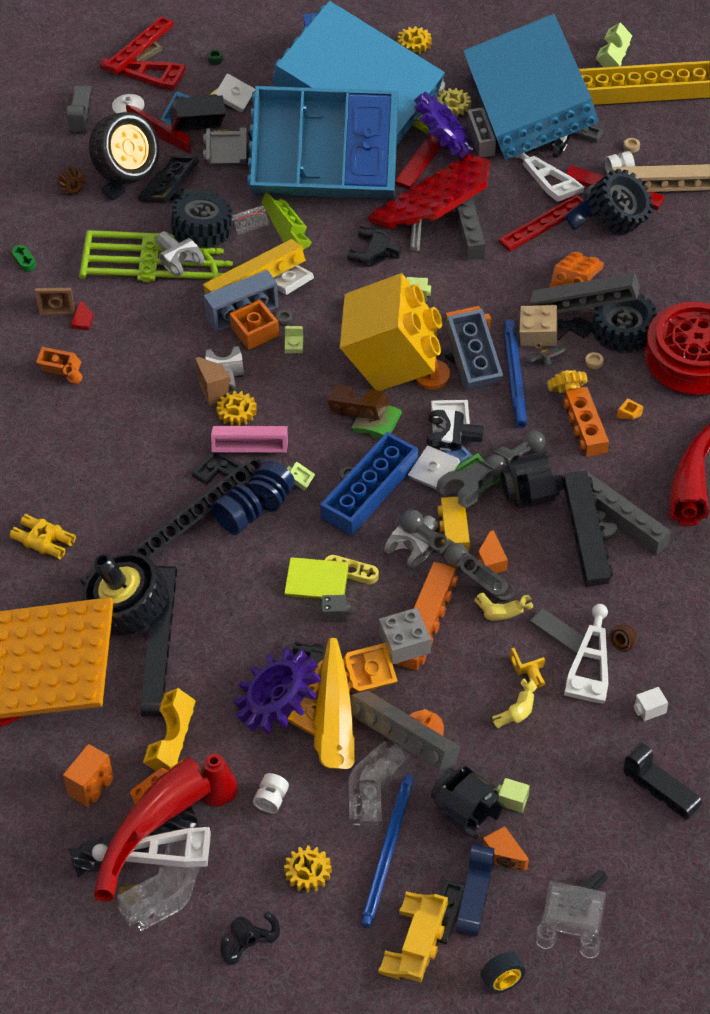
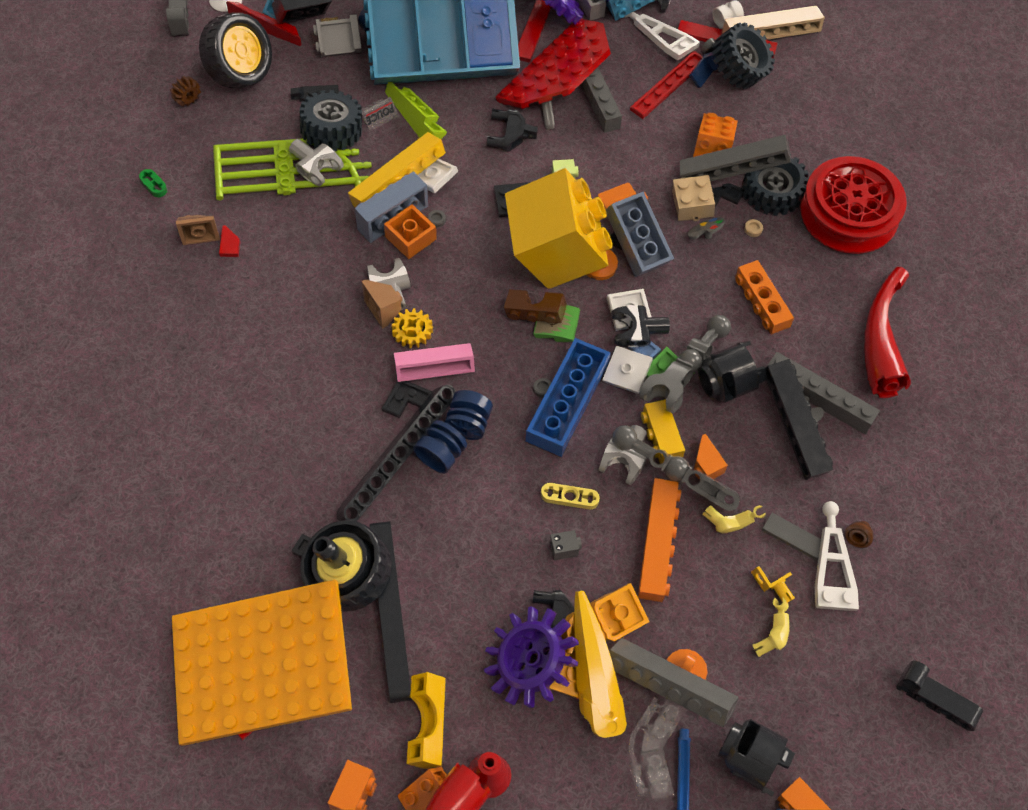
camera: 15 degrees left, 10 degrees up
yellow pin [10,514,76,560] -> none
orange hinge [36,347,83,385] -> none
black plate [101,181,126,201] -> none
black tile [138,156,200,203] -> none
white wheel [253,773,289,814] -> none
yellowish green bracket [285,326,303,353] -> none
neon yellow tile [285,557,349,599] -> none
yellowish green bracket [287,462,315,491] -> none
light grey brick [379,608,431,664] -> none
yellowish green brick [498,778,530,813] -> none
blue piece [503,320,527,428] -> none
yellow gear [547,370,588,394] -> none
light orange slope [617,398,643,420] -> none
white brick [634,687,668,721] -> none

